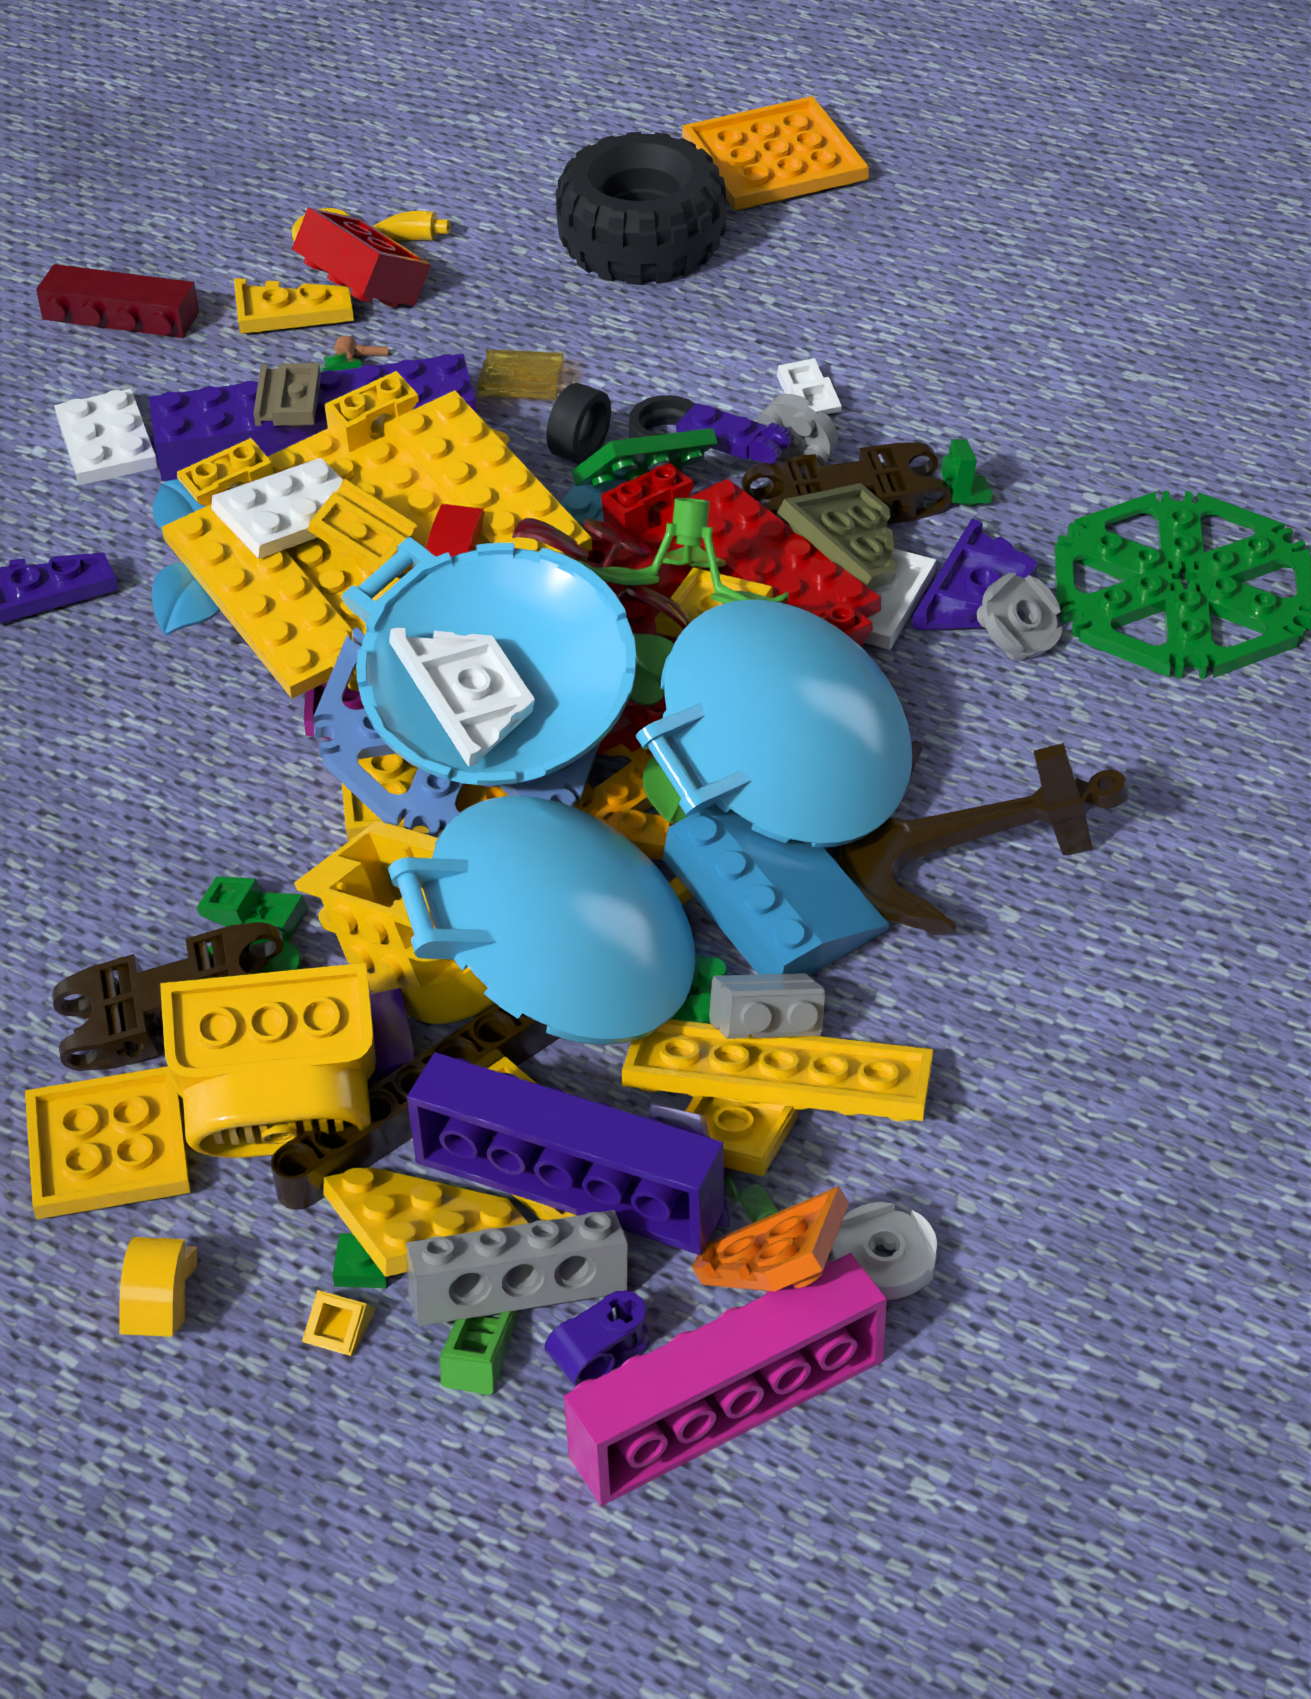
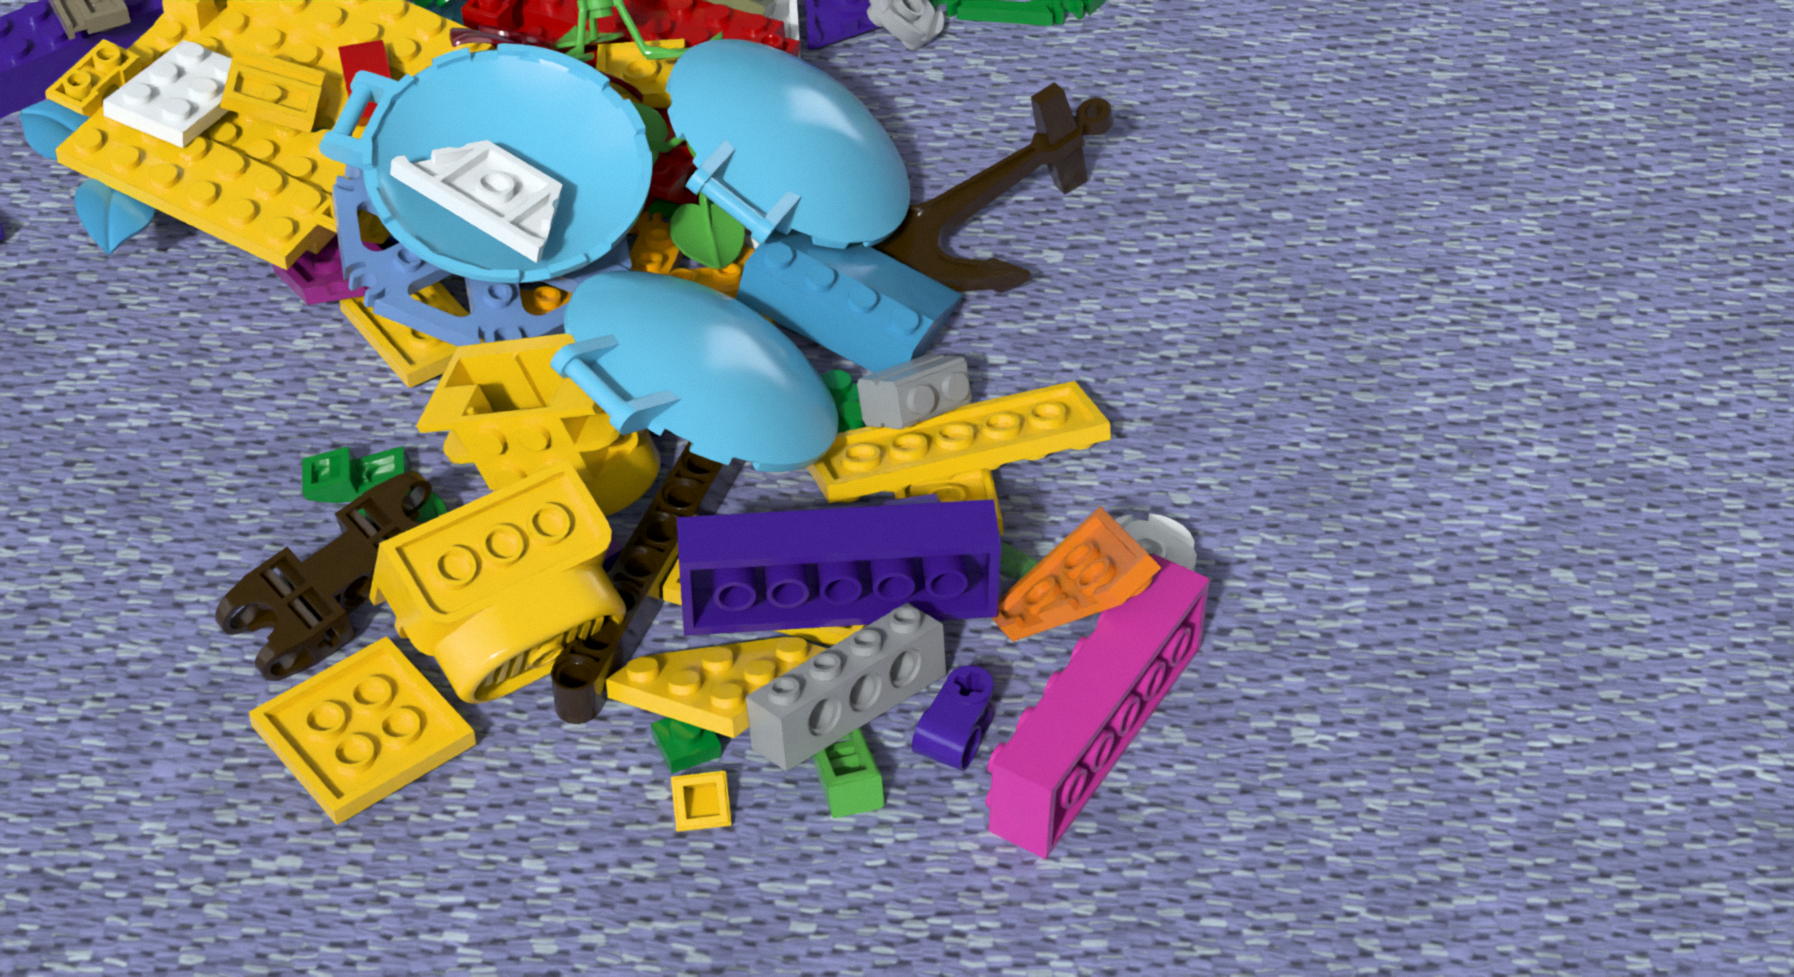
camera: 30 degrees left, 0 degrees up
yellow brick [119,1237,197,1337] -> none

